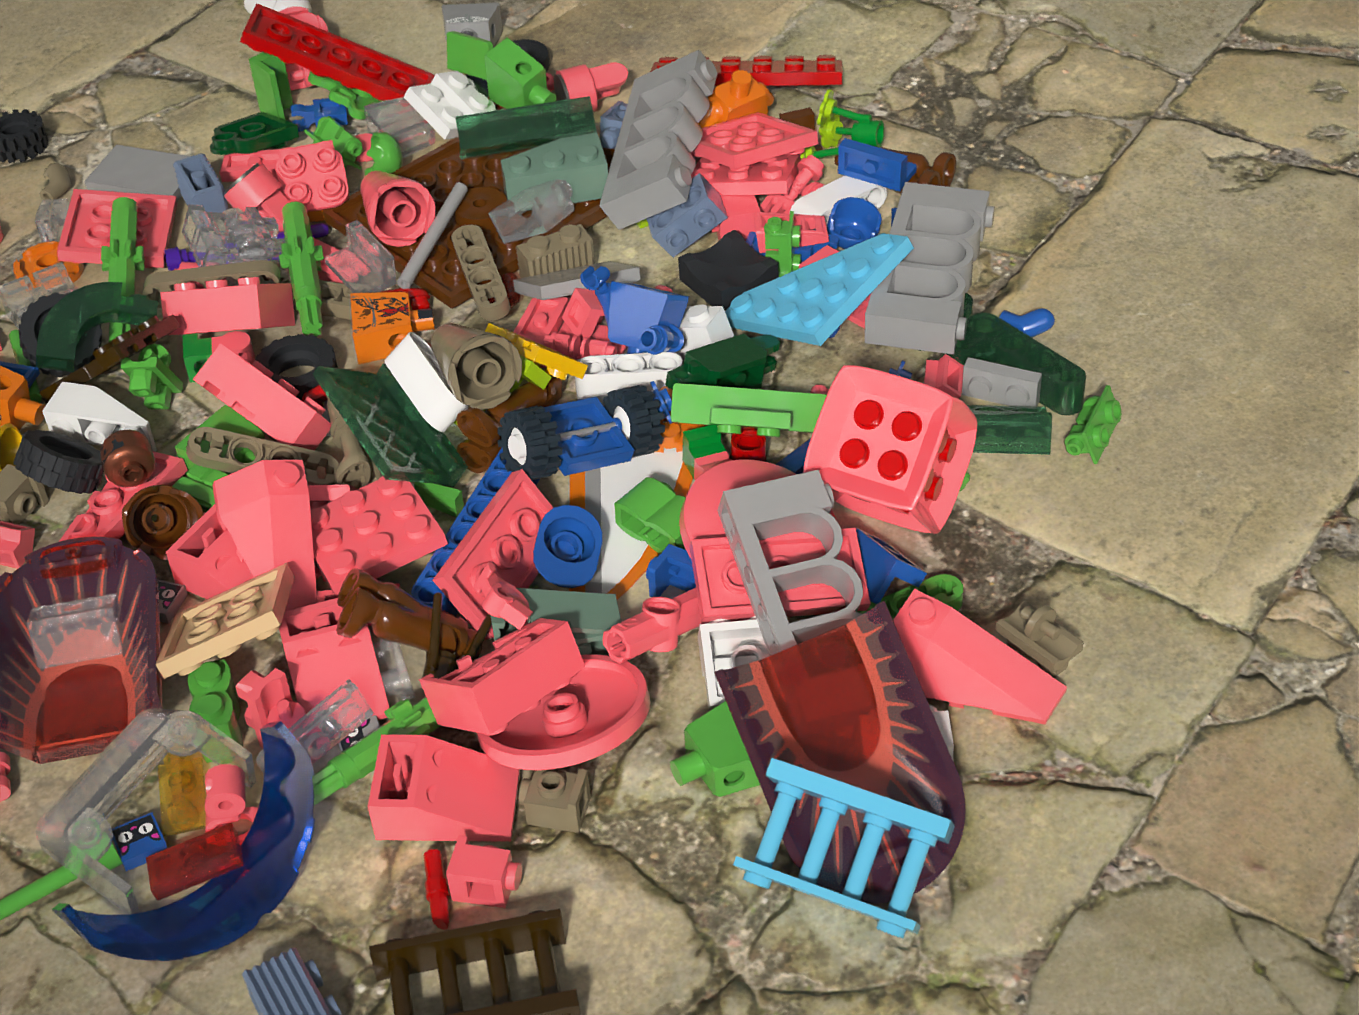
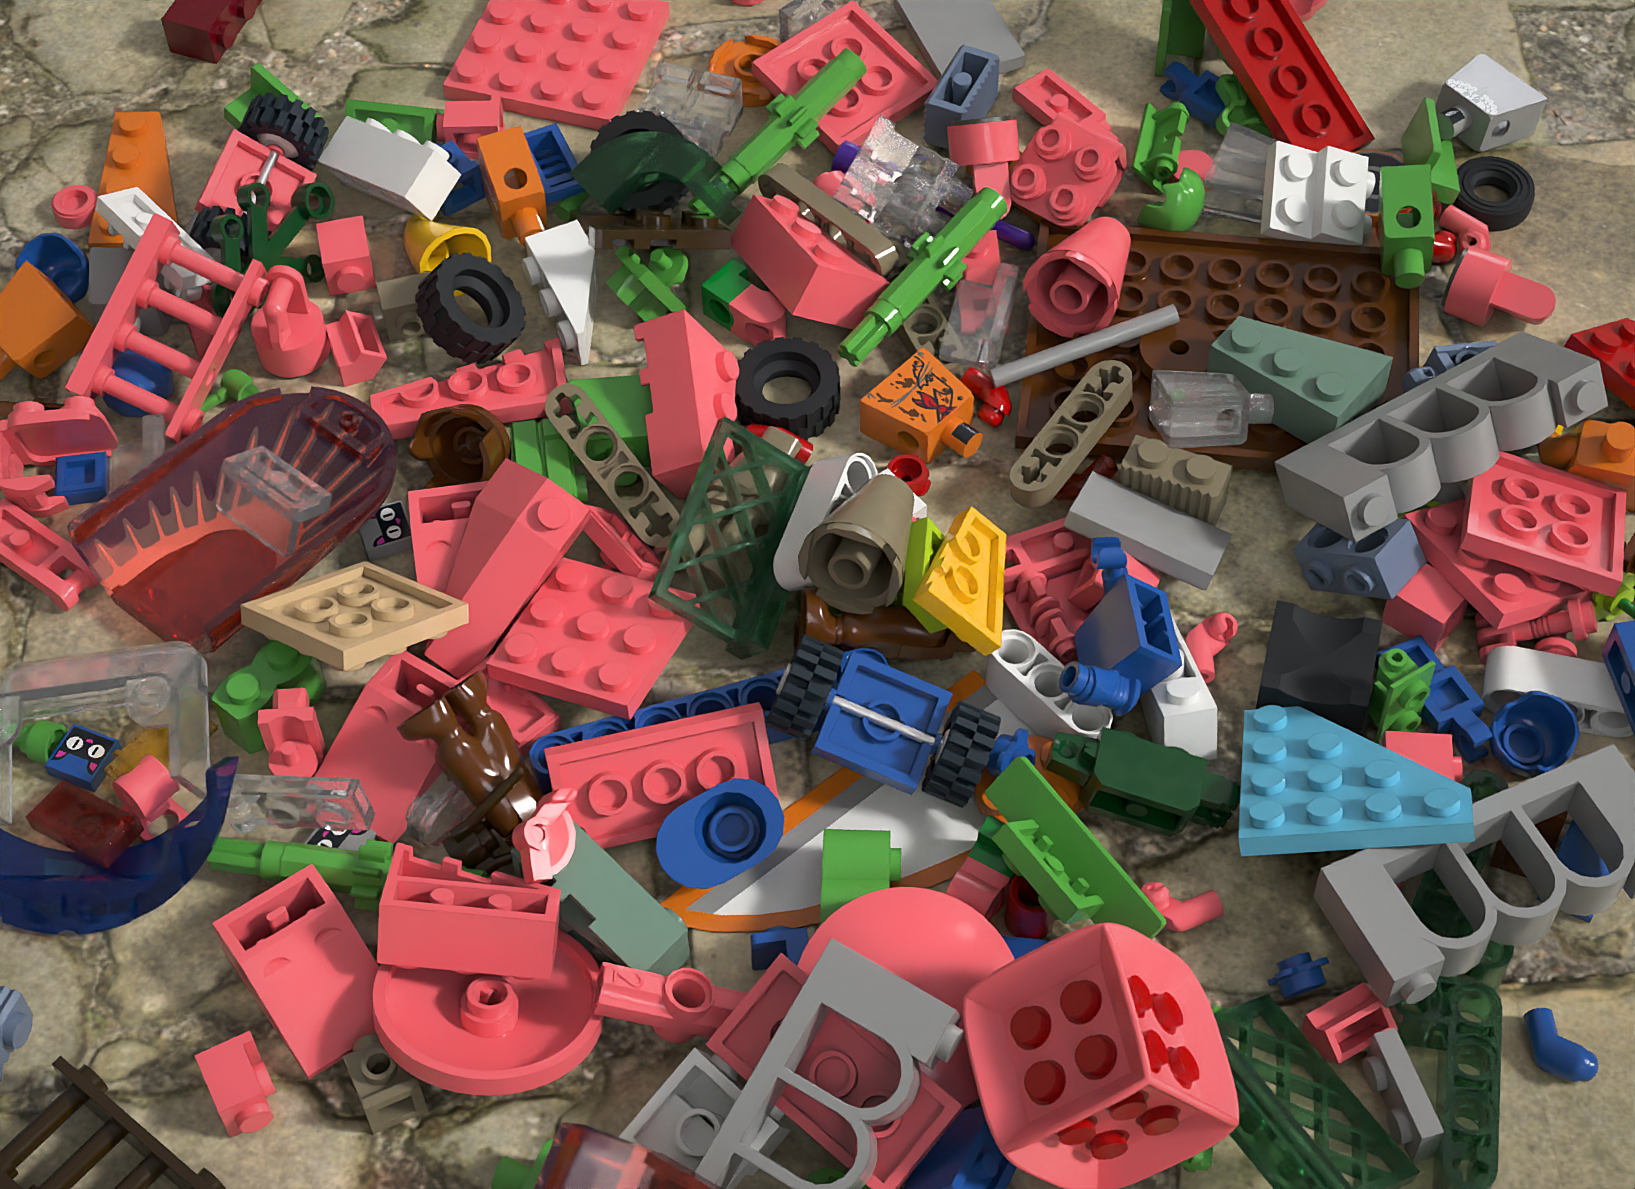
camera: 50 degrees right, 10 degrees up
copper head [100,429,155,488] -> none
dark green plate [210,112,299,155] -> none
bright green piece [414,480,464,518] -> none
red piece [423,849,450,930] -> none
clear green fence [455,96,596,159] -> none
coral slope [753,212,829,253] -> none

